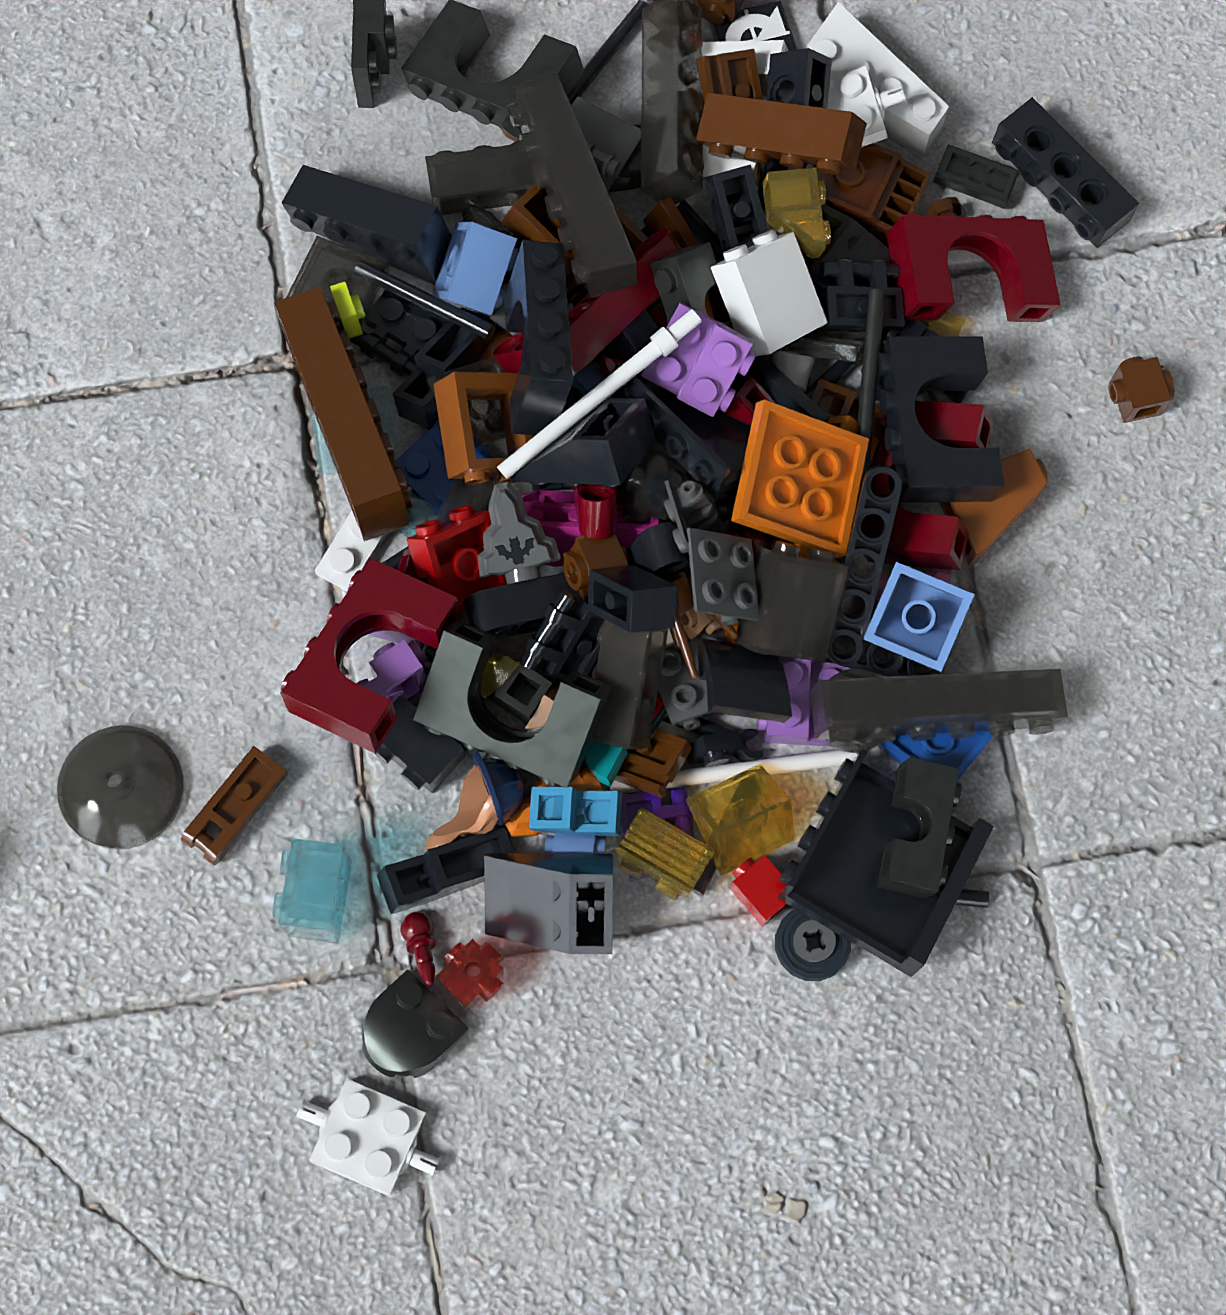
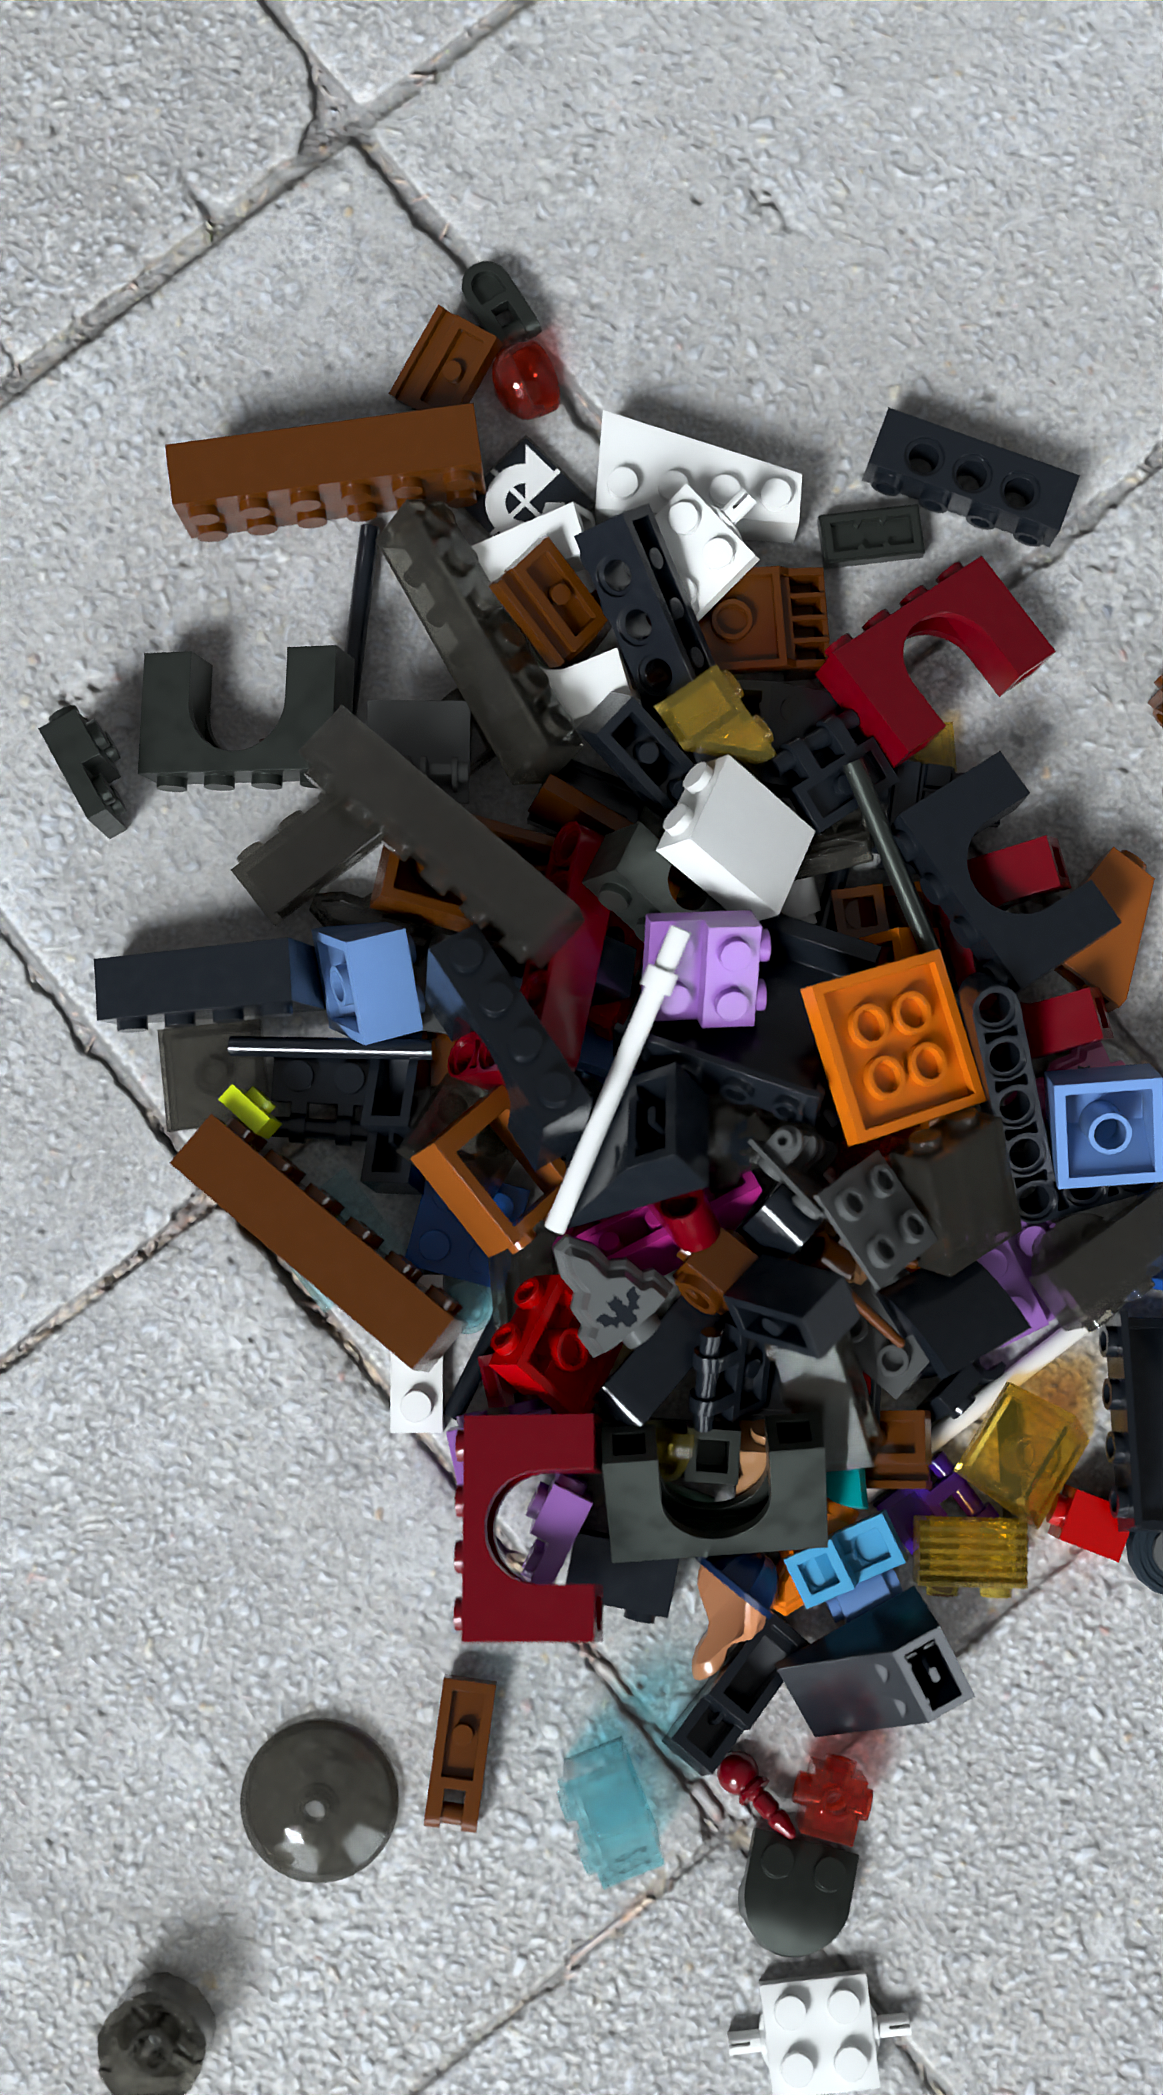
camera: 25 degrees left, 10 degrees up
reddish brown brick [696,93,867,175] -> none
dark red slope [718,376,776,426] -> none
reddish brown tile [927,197,966,217] -> none

